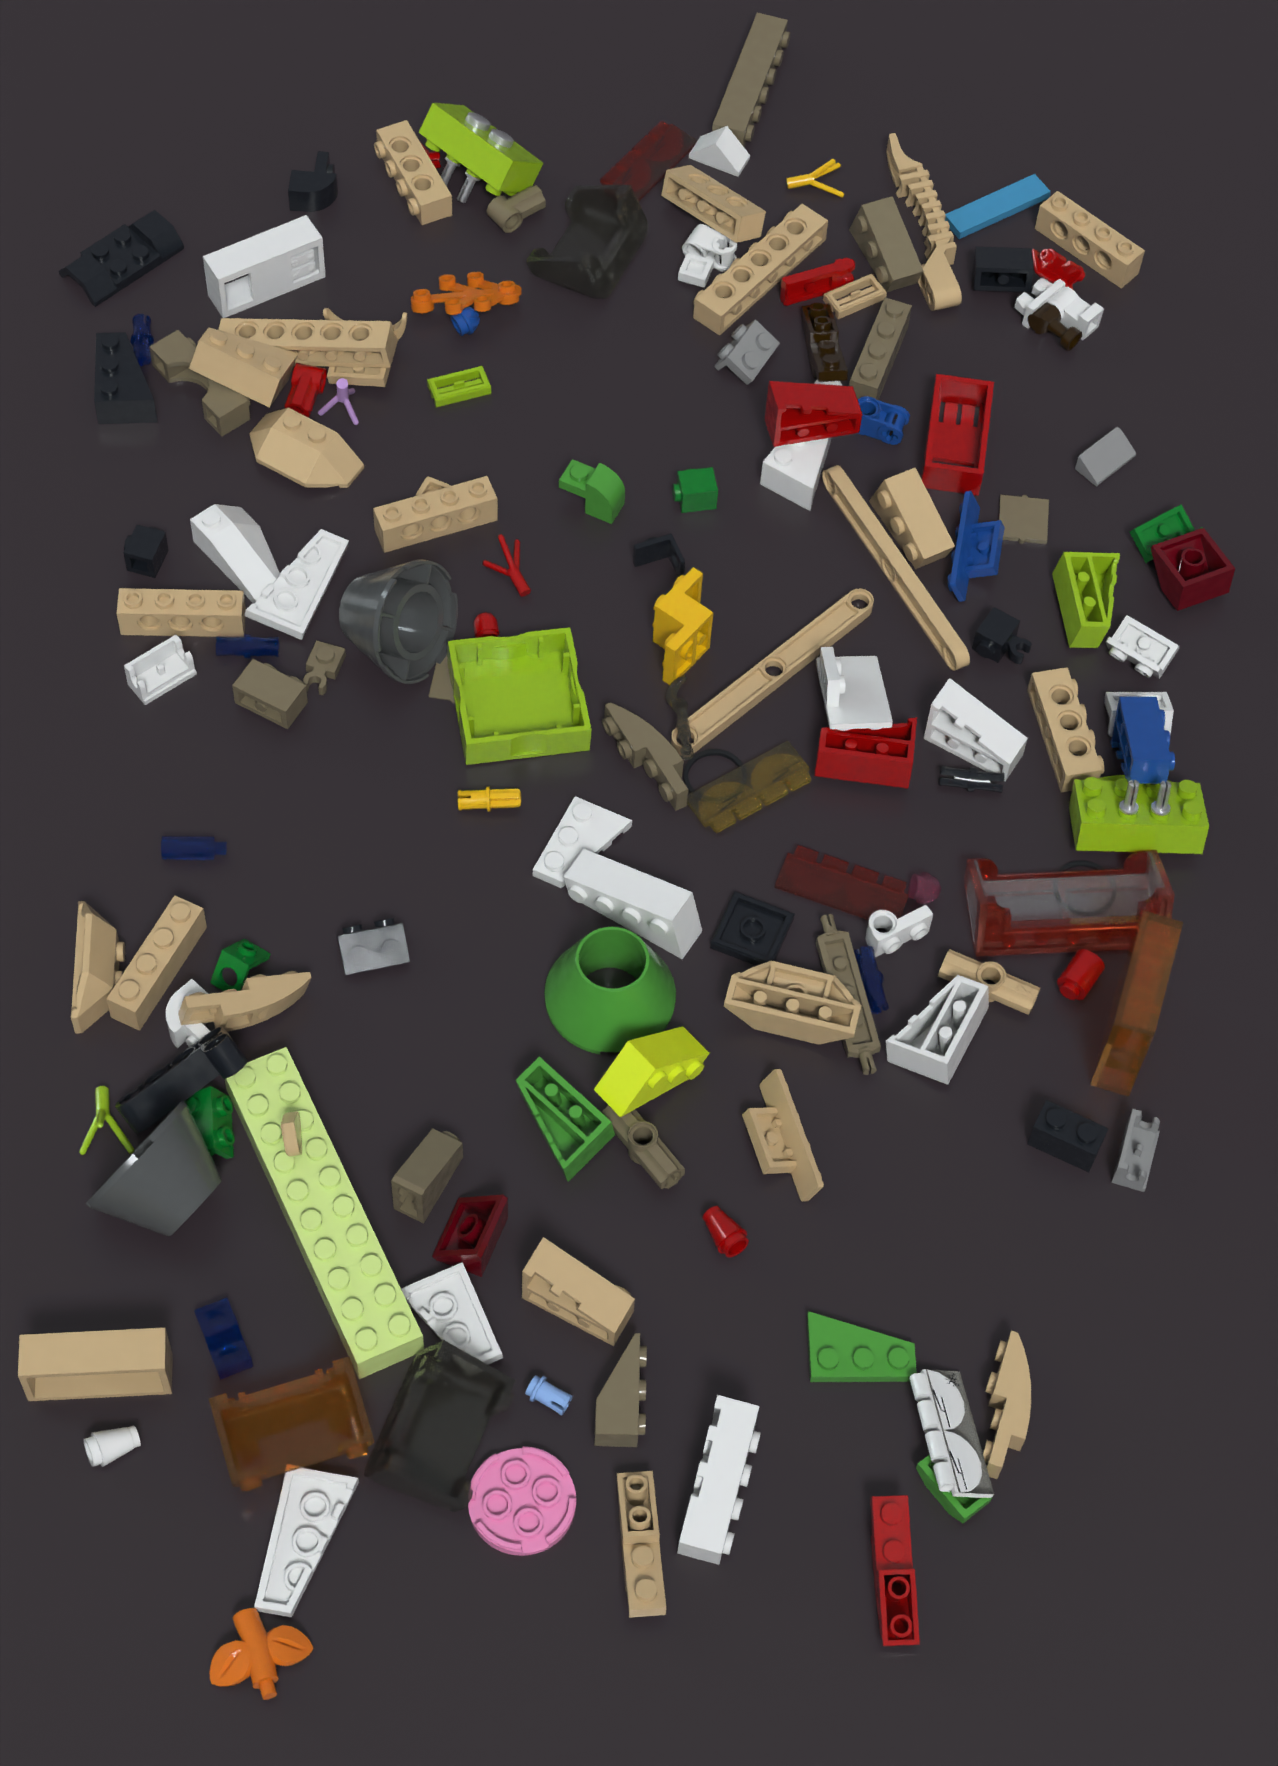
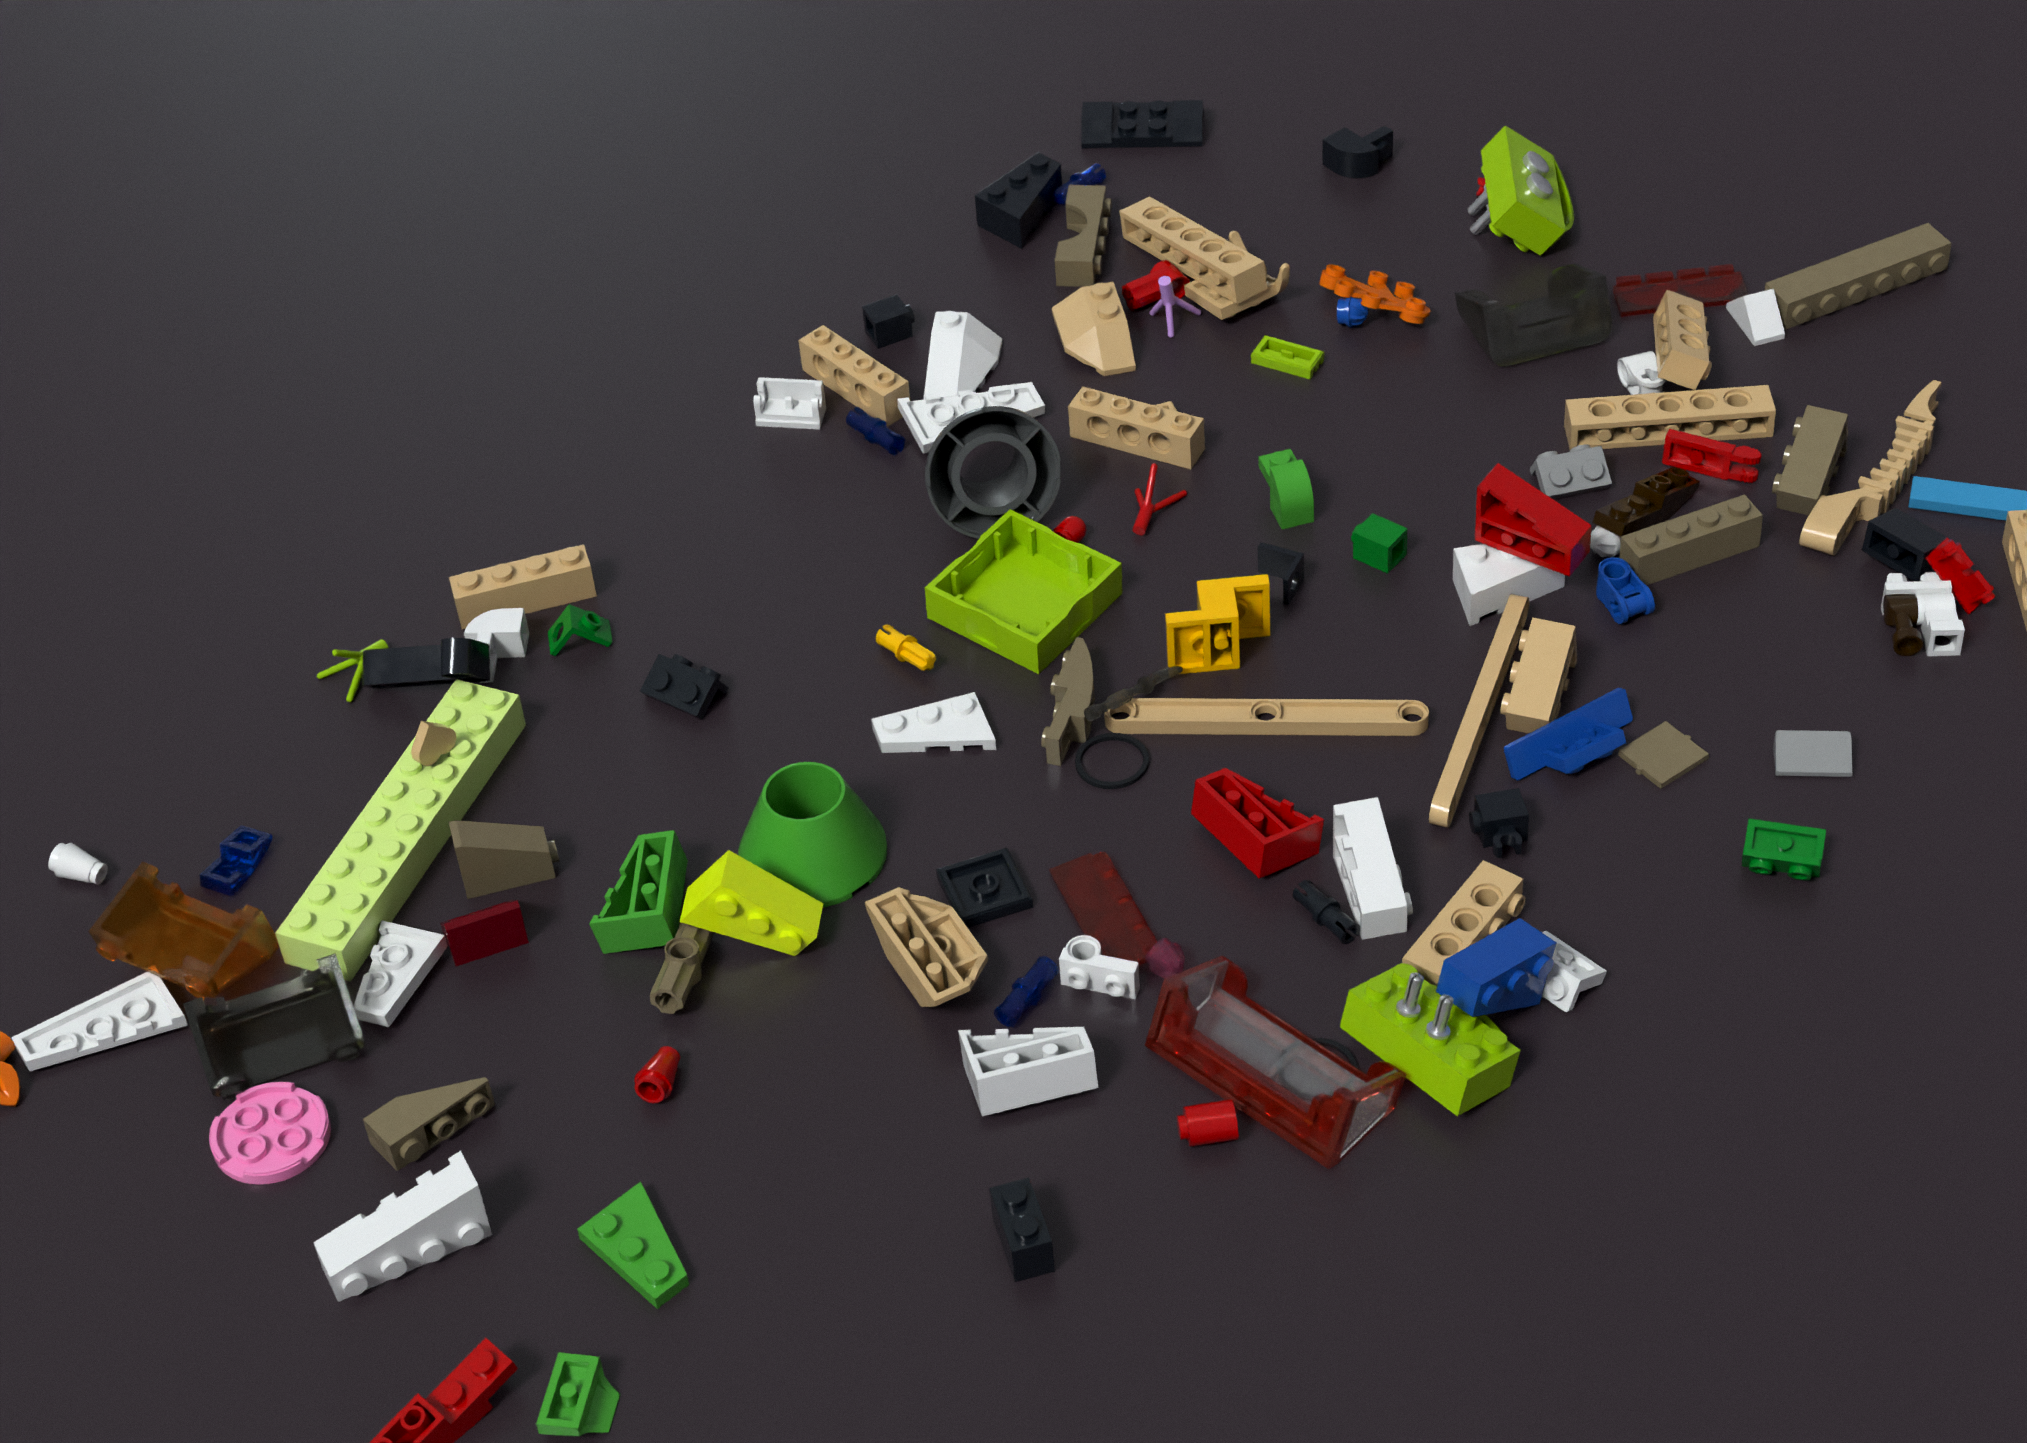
camera: 55 degrees right, 15 degrees down
tan piece [18,1328,173,1401] -> none
tan wedge [71,901,125,1034] -> none
dark grey cone [85,1100,222,1237] -> none
clear blue cylinder [161,836,227,860] -> none
tan slope [178,971,312,1032] -> none
green bracket [184,1086,235,1159] -> none
tan wedge [189,327,298,408] -> none
white piece [203,215,326,318] -> none
dark tan brick [232,659,308,729] -> none
dark tan plate [303,640,346,695] -> none
tan brick [374,120,452,225] -> none
dark tan piece [486,185,546,233] -> none
tan wedge [522,1237,635,1346] -> none
light blue pin [525,1375,573,1416] -> none
white wedge [563,849,702,959] -> none
tan slope [617,1471,666,1618] -> none
white plate [678,253,714,288] -> none
clear yellow windscreen [687,741,811,833] -> none
tan bracket [742,1069,824,1202] -> none
yellow plant [786,159,844,197] -> none
white bracket [816,647,893,731] -> none
dark tan plate [816,914,881,1075] -> none
tan tile [823,273,887,319] -> none
white windscreen [909,1369,994,1498] -> none
red piece [921,374,994,496] -> none
tan piece [938,949,1041,1015] -> none
tan slope [983,1330,1031,1479] -> none
lime wedge [1052,552,1120,648] -> none
clear orange tile [1090,911,1183,1097] -> none
white bracket [1106,615,1179,679] -> none
light grey hinge [1111,1109,1160,1192] -> none
dark red slope [1151,528,1235,611] -> none

